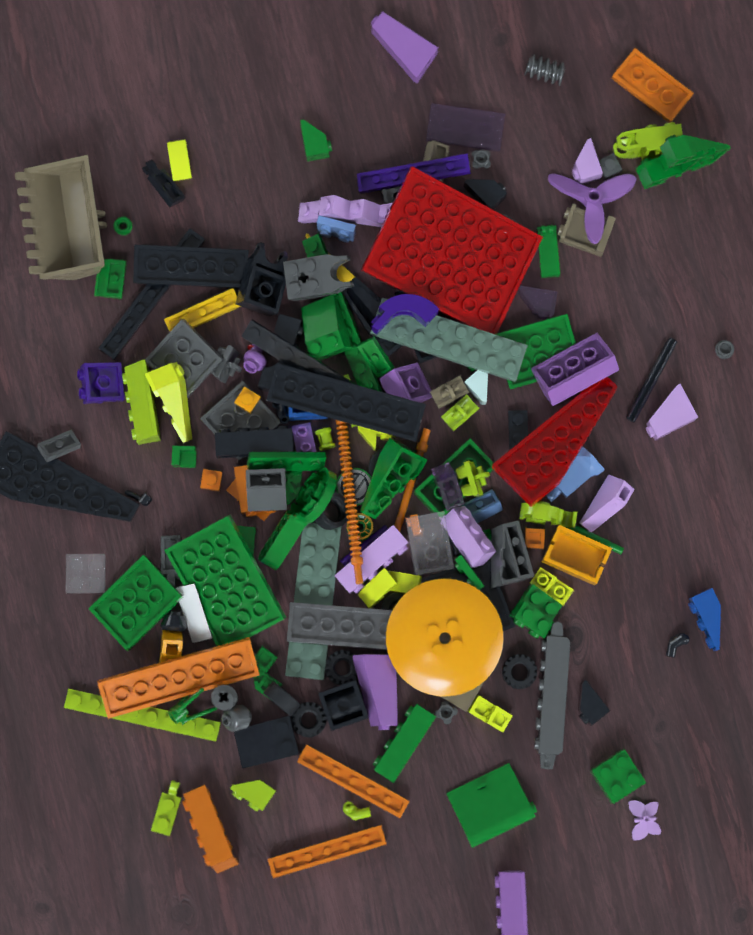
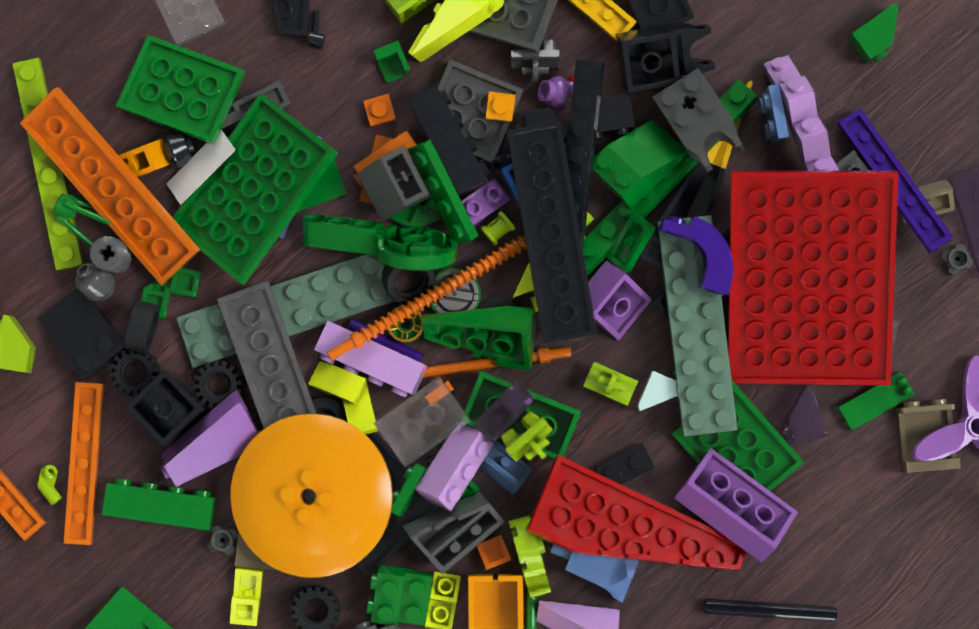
camera: 70 degrees right, 5 degrees up
dark tan hips [430,376,469,409] -> none
black slope [464,179,507,210] -> none

